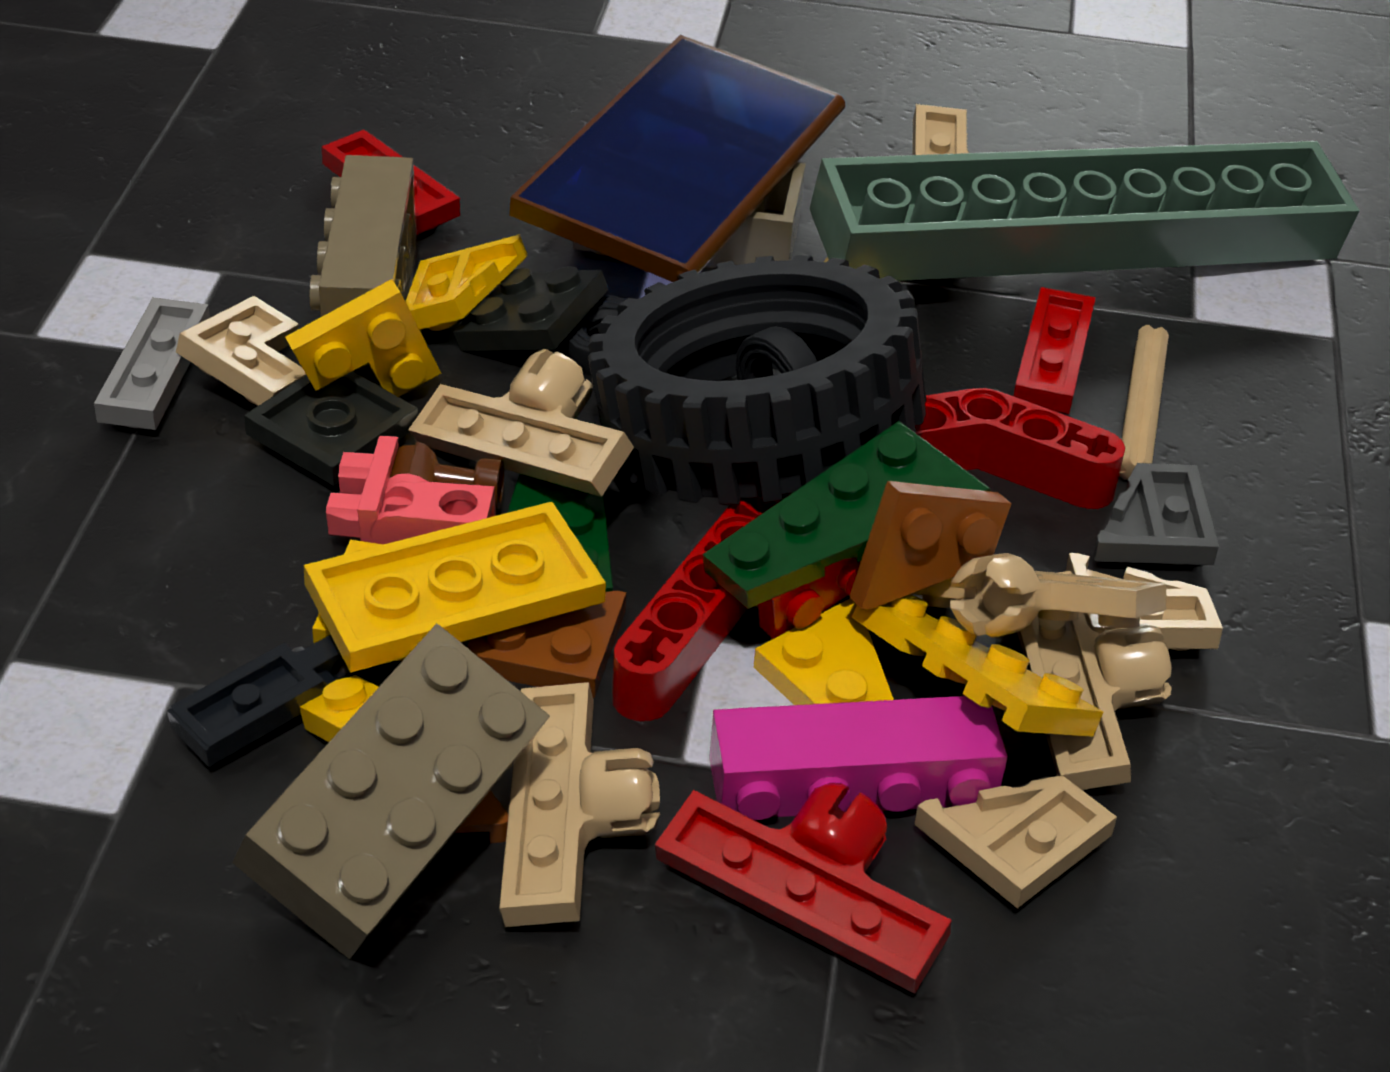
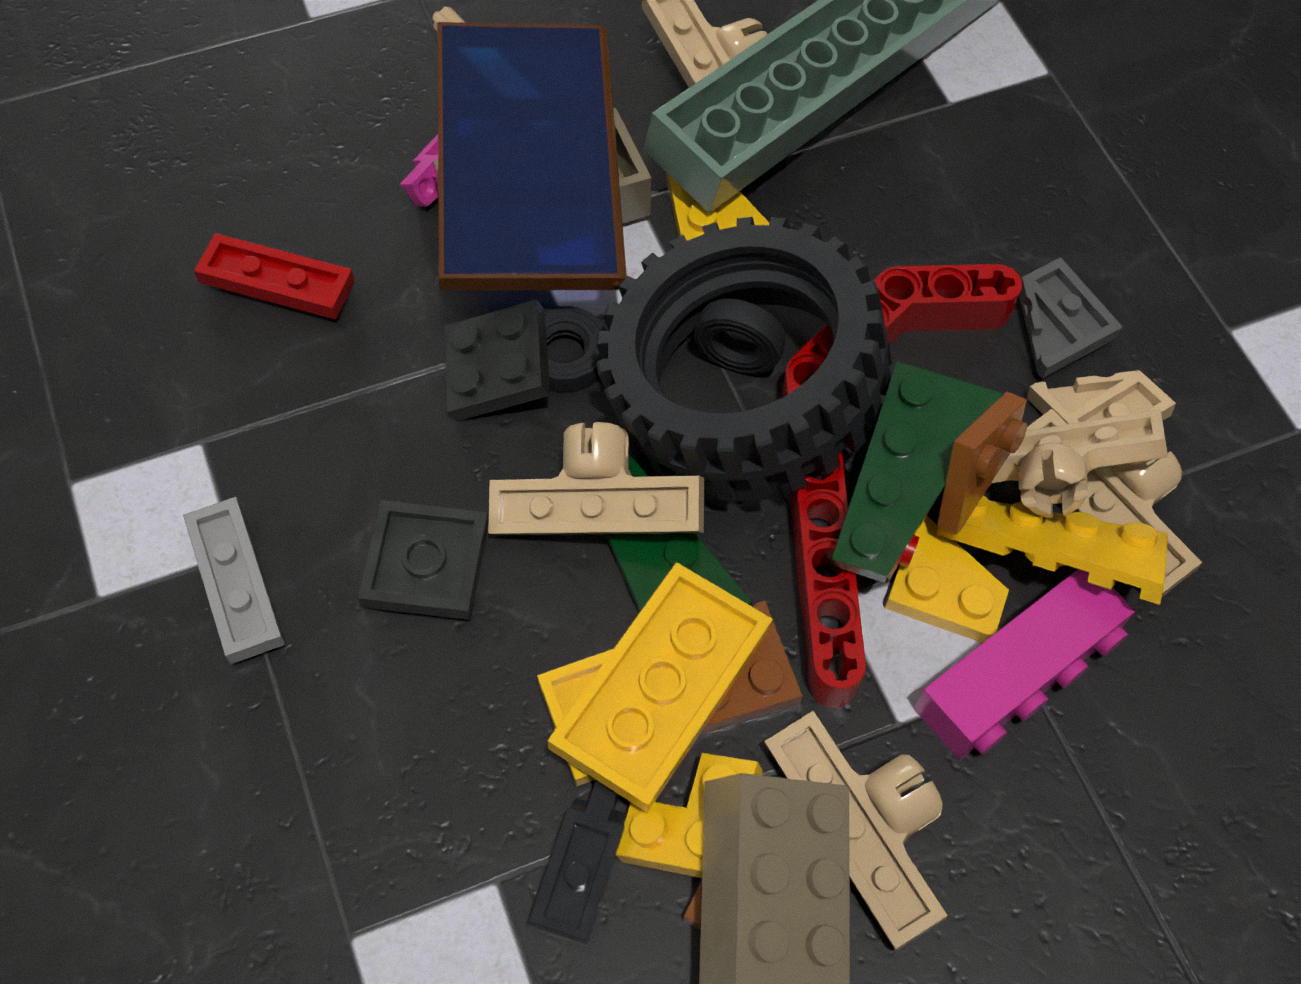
camera: 30 degrees left, 20 degrees up
tan plate [176,296,306,406] -> none
yellow plate [285,279,441,397] -> none
dark tan brick [310,155,417,384] -> none
coral hips [326,436,505,544] -> none
yellow wing [405,234,527,331] -> none
red plate [655,783,952,994] -> none
tan wing [915,775,1117,908] -> none
red plate [1013,287,1096,414] -> none
tan axle [1119,324,1169,480] -> none

